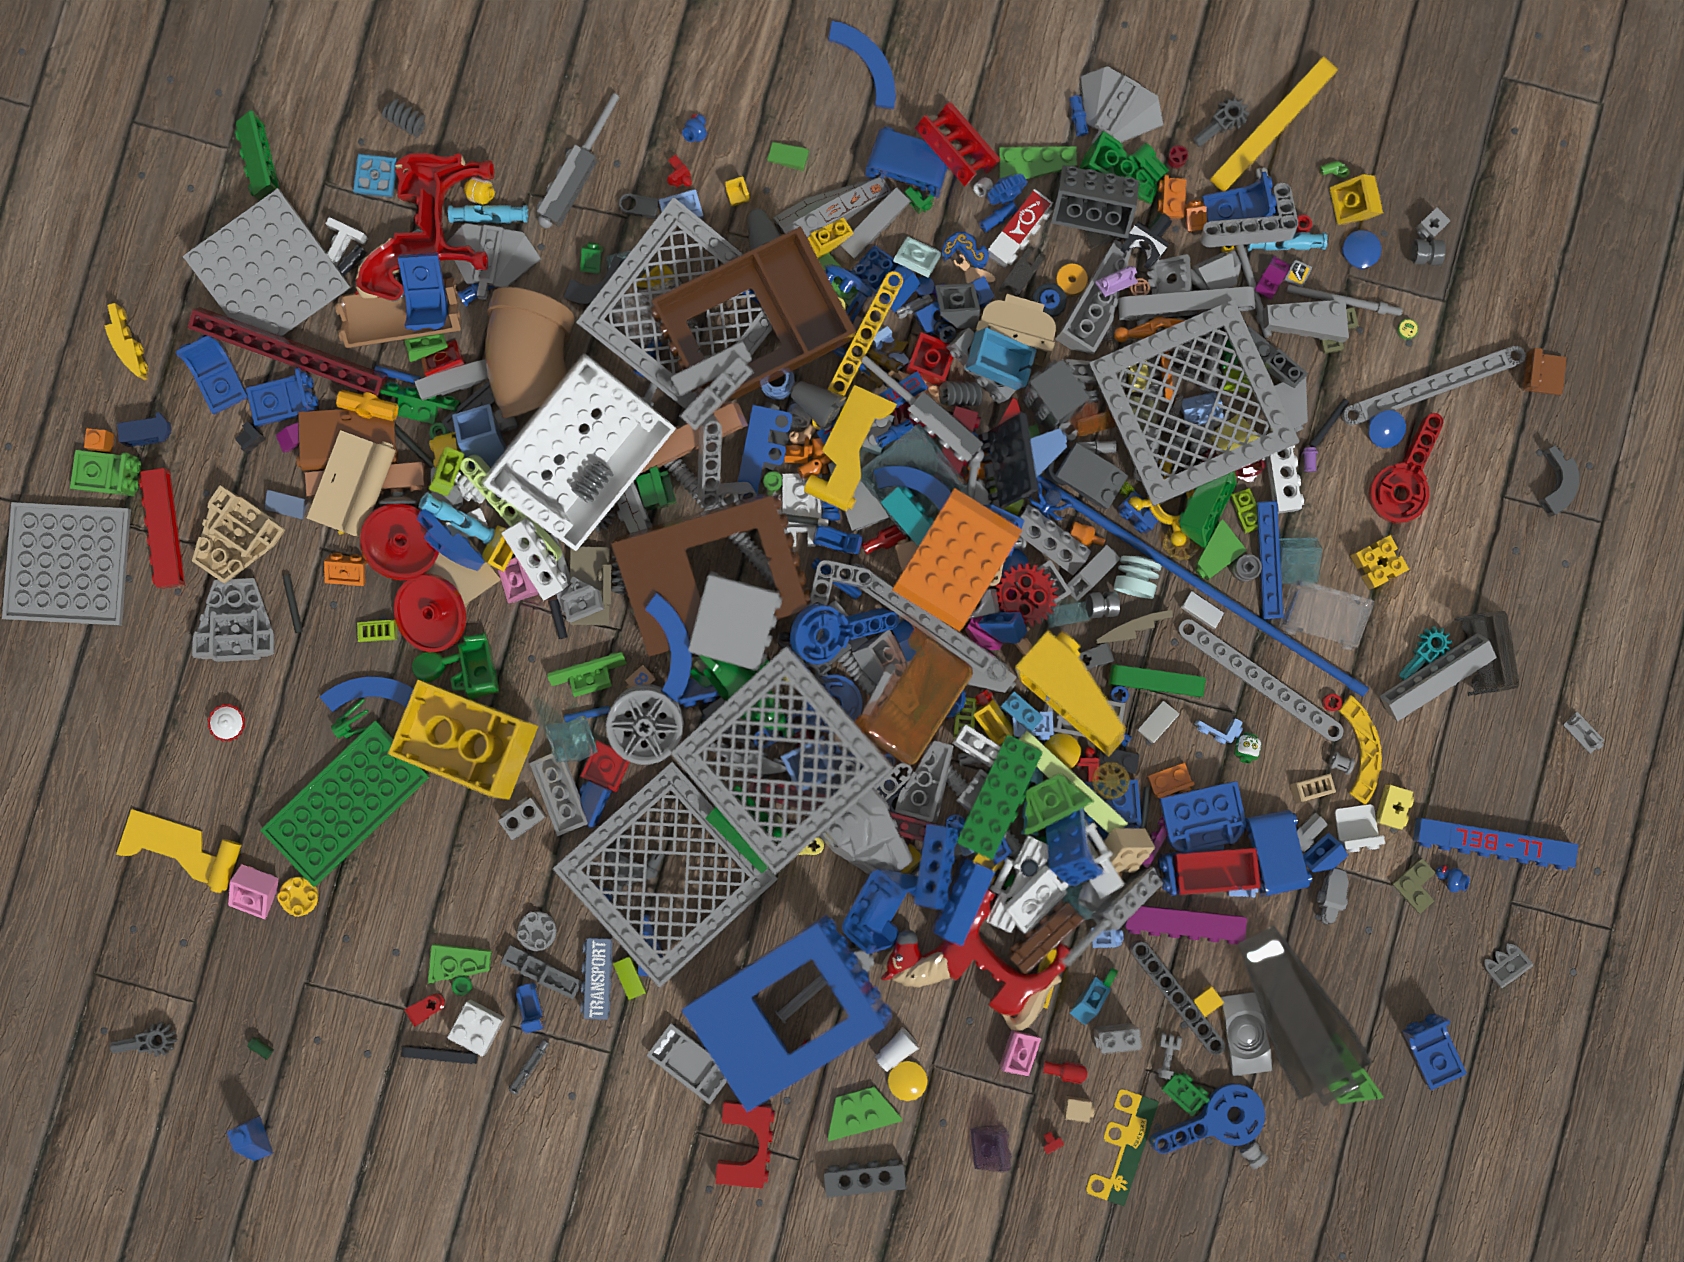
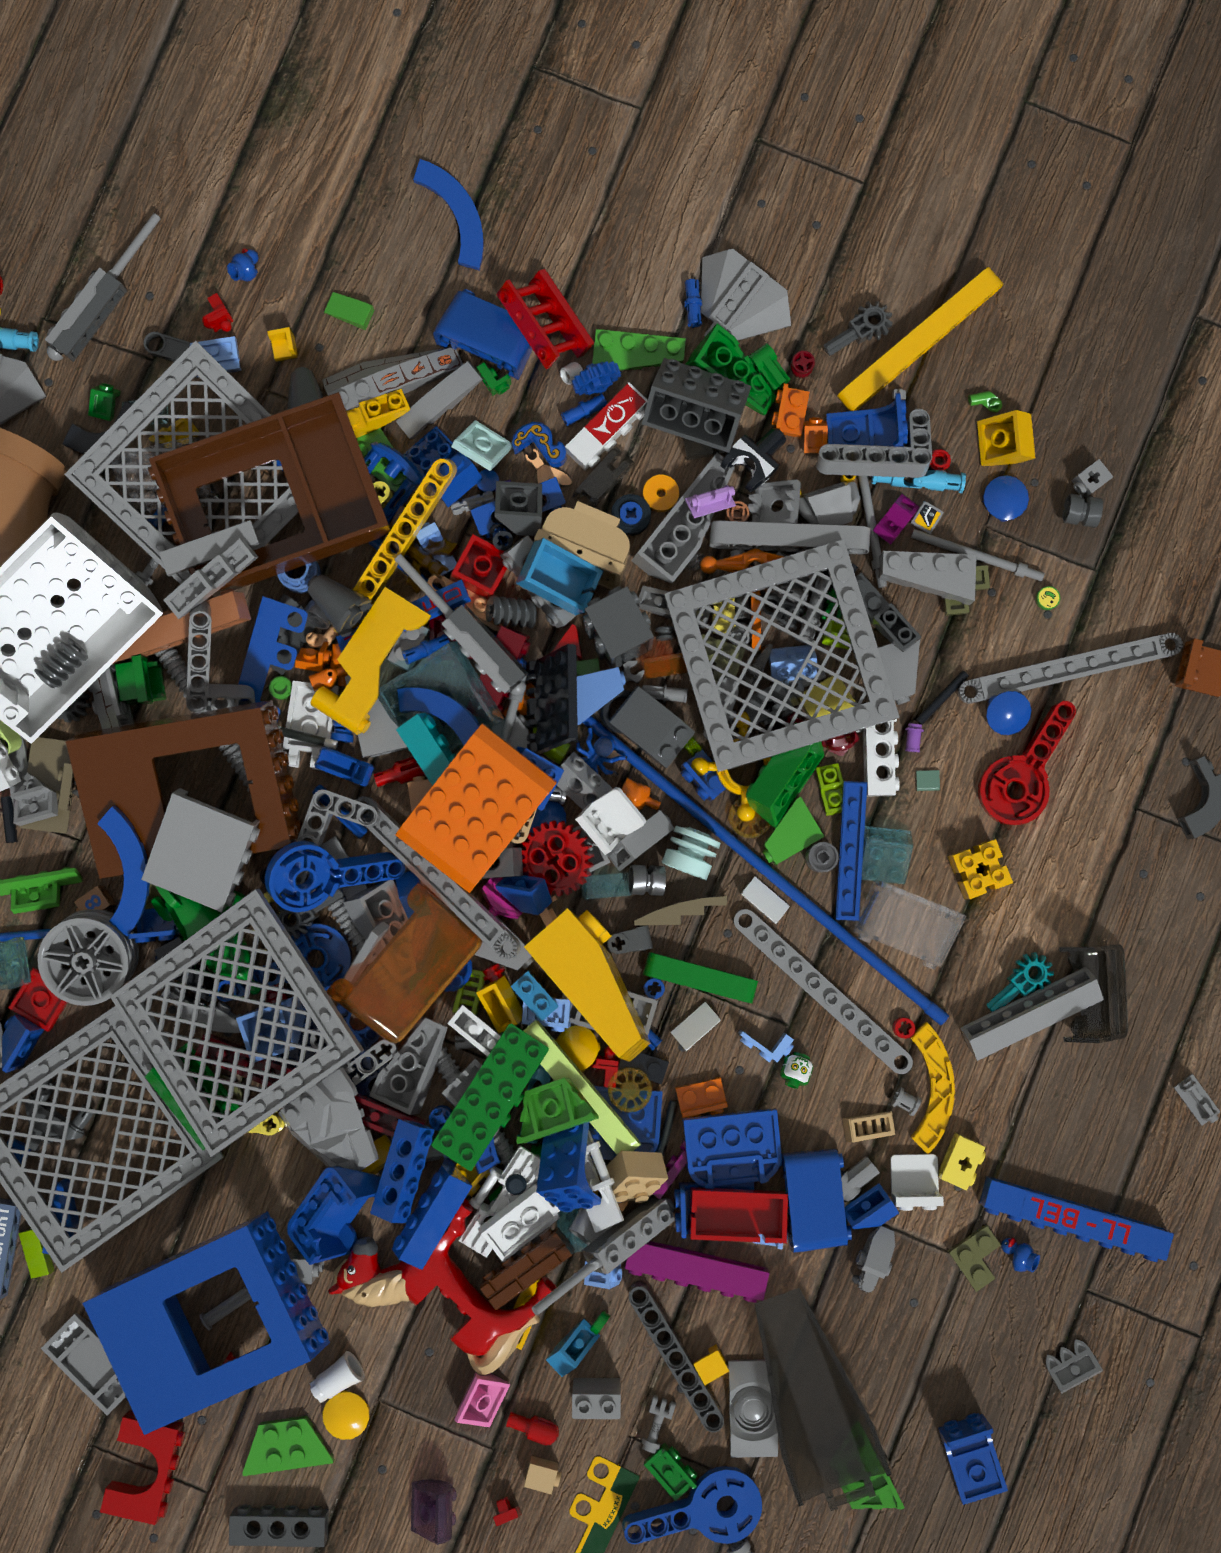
camera: 10 degrees right, 0 degrees up
none -> white bracket [575,787,646,855]
none -> sand green piece [916,770,940,791]

